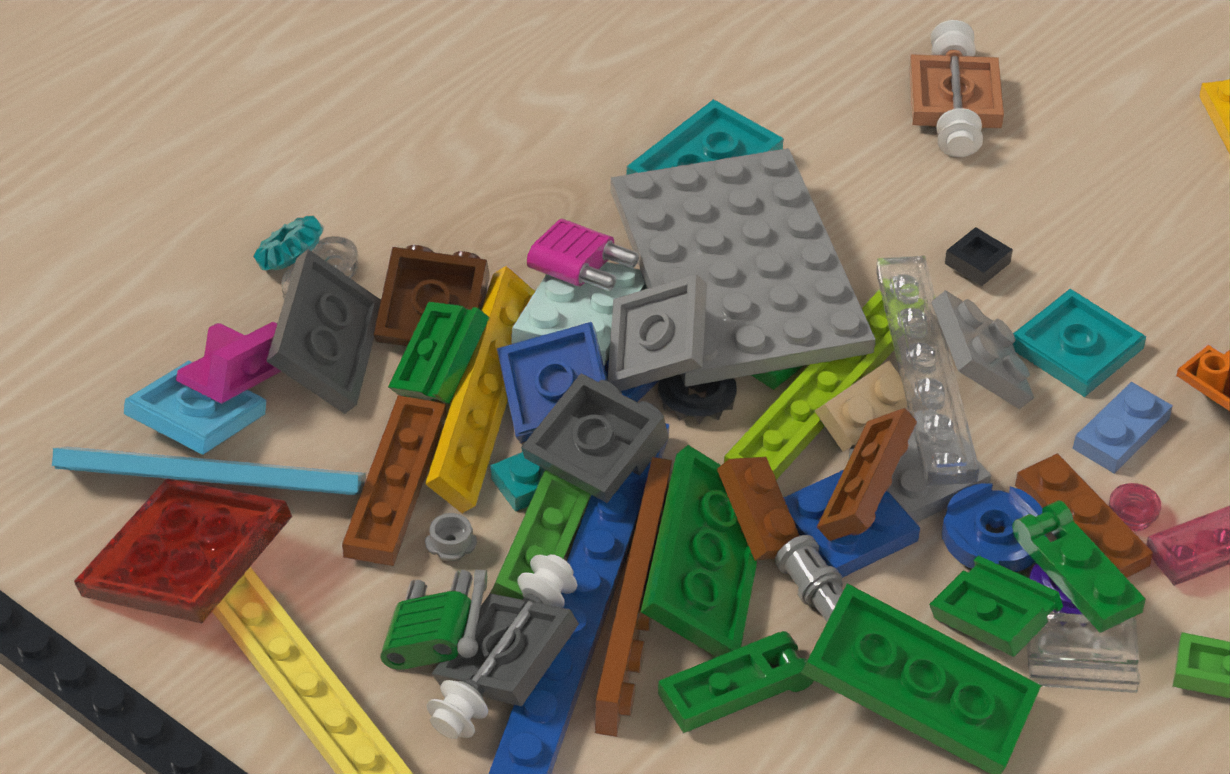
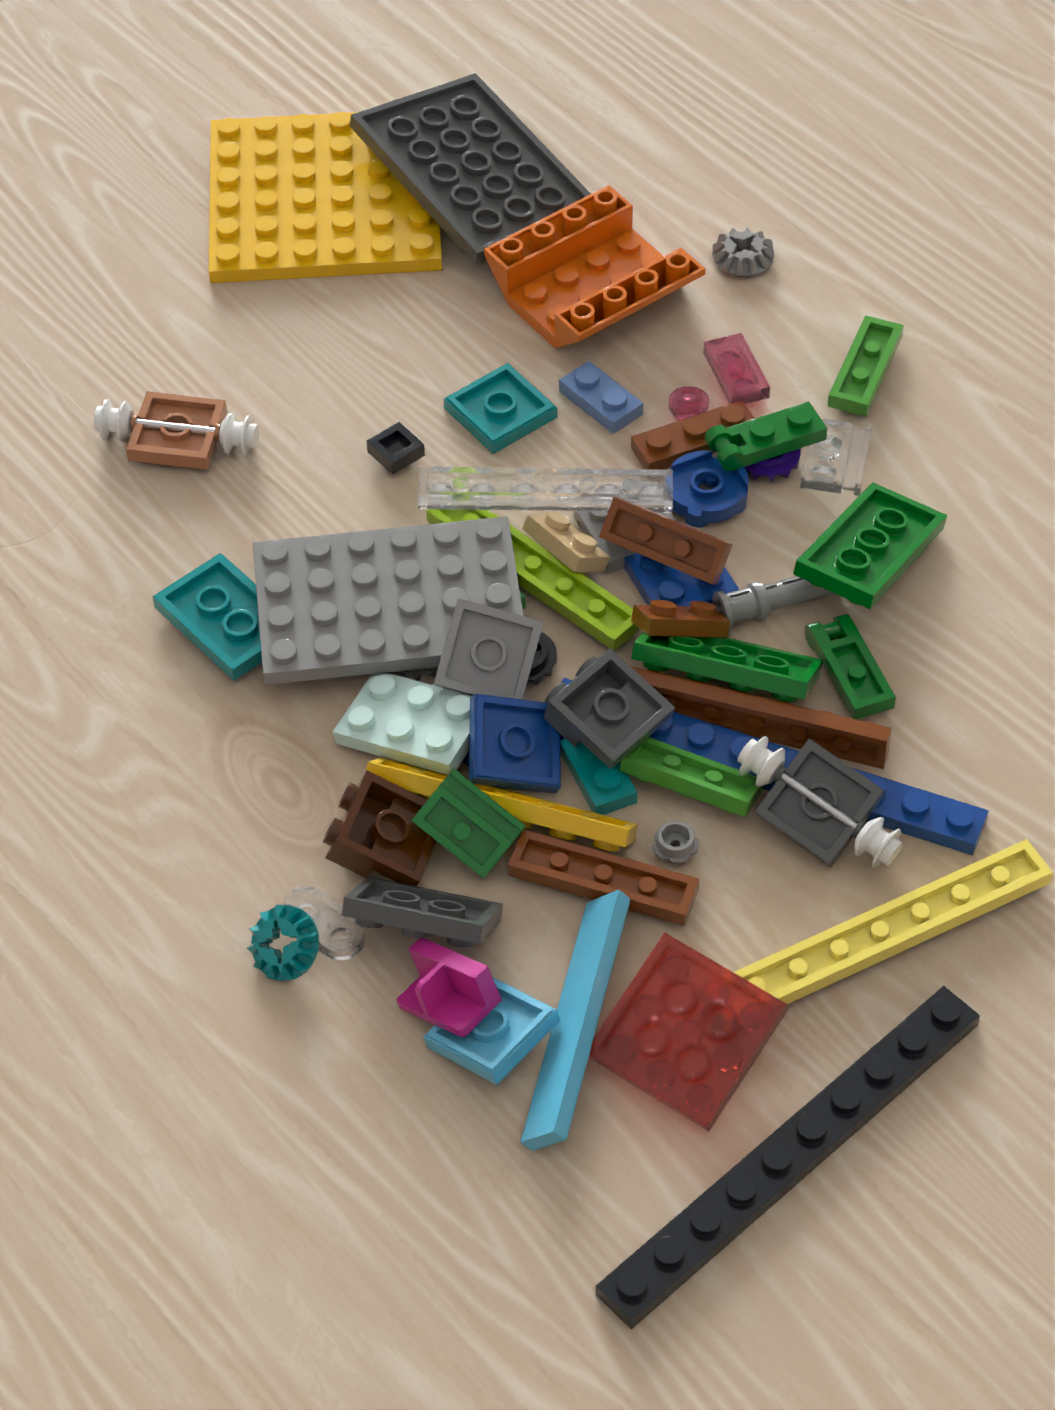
camera: 80 degrees left, 5 degrees up
green piece [380,570,473,670] -> none
light grey hinge [457,569,488,658] -> none
dark pink piece [527,218,639,291] -> none
green plate [929,555,1063,657] -> none
light grey plate [931,290,1034,409] -> none

